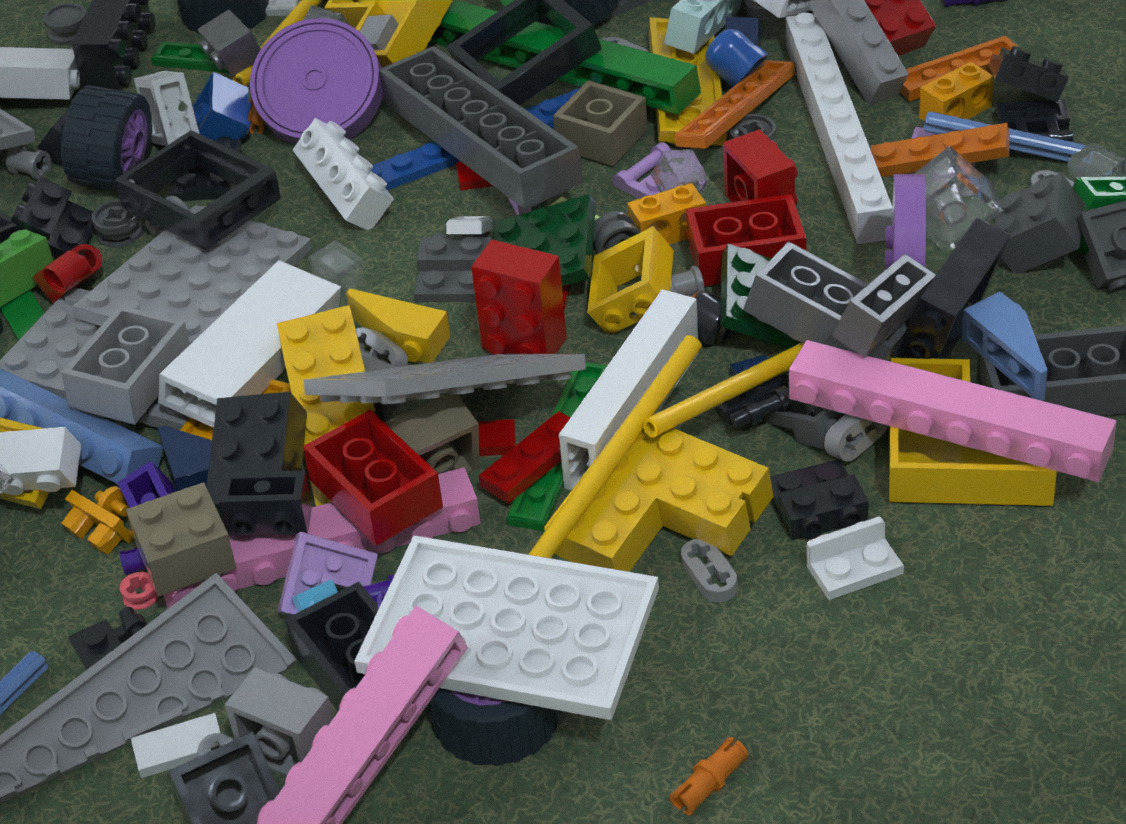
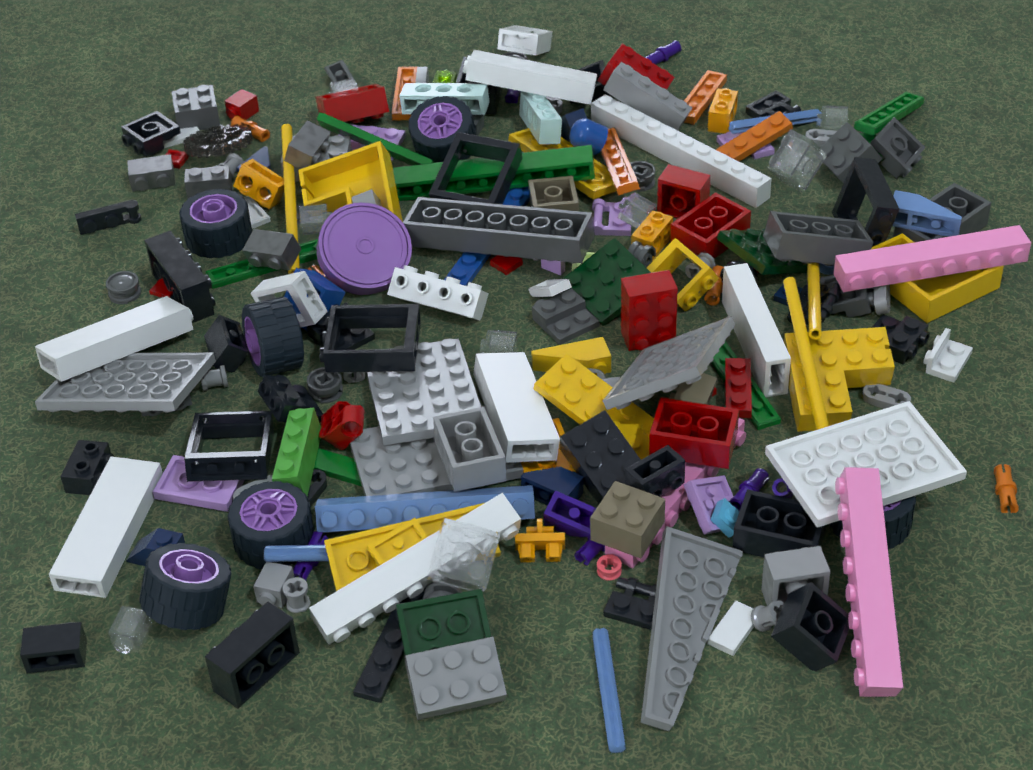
camera: 40 degrees left, 0 degrees up
dark grey brick [832,254,936,358] -> none
medium lavender brick [885,174,926,270] -> none
black plate [988,46,1069,102] -> none

